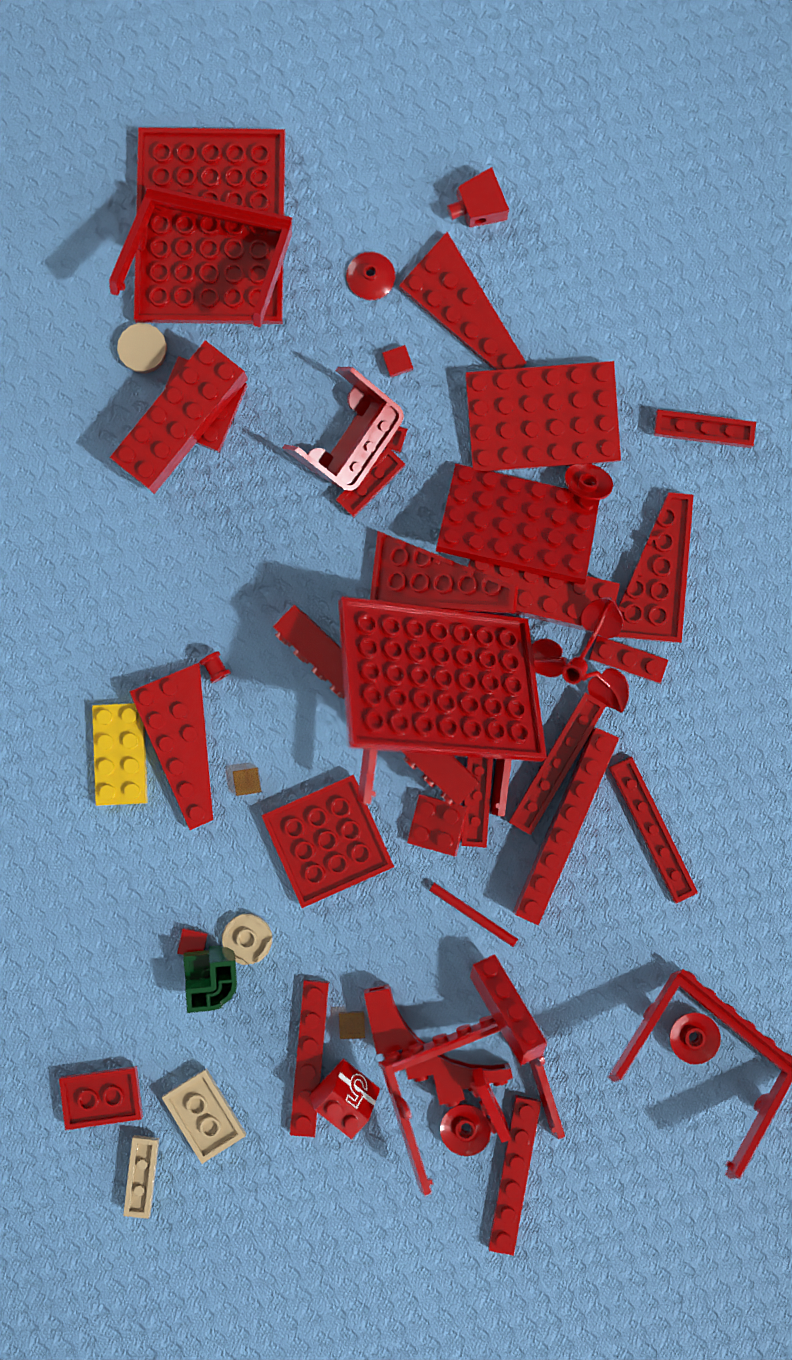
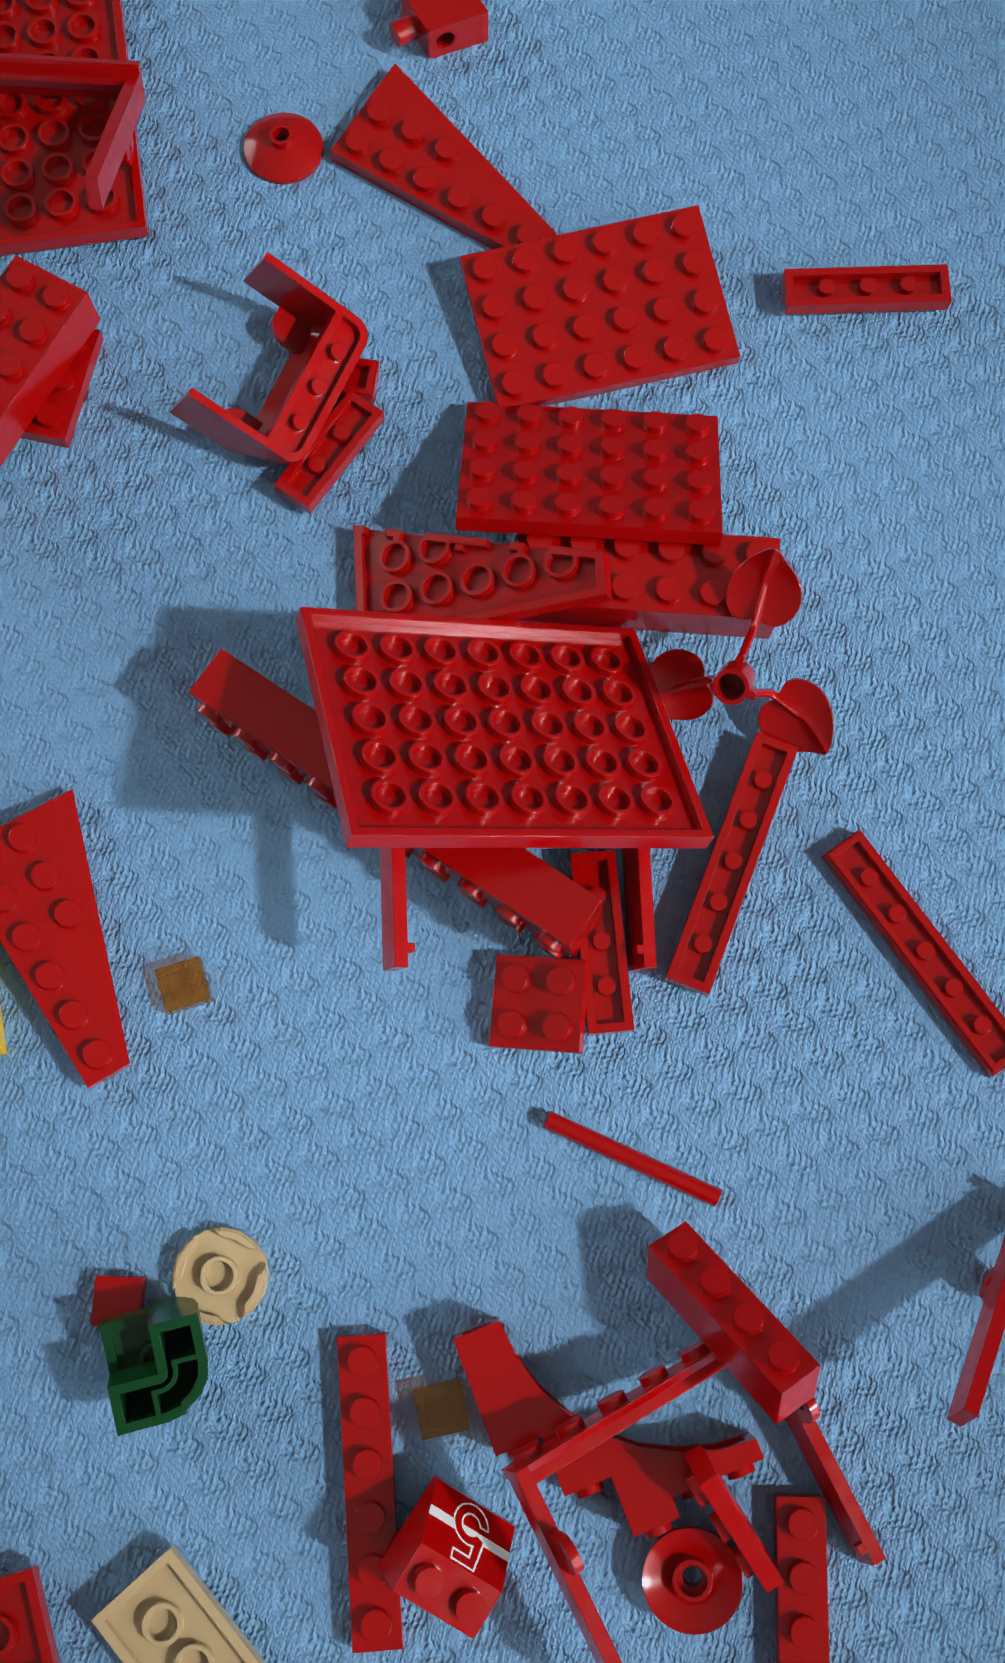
camera: 10 degrees left, 10 degrees down
red bush [199,651,231,684] -> none
red plate [261,774,394,908] -> none
red tile [382,345,413,378] -> none
red brick [513,728,619,926] -> none
red dish [564,464,613,500] -> none
red plate [588,636,668,684] -> none
red wing [615,492,694,644] -> none

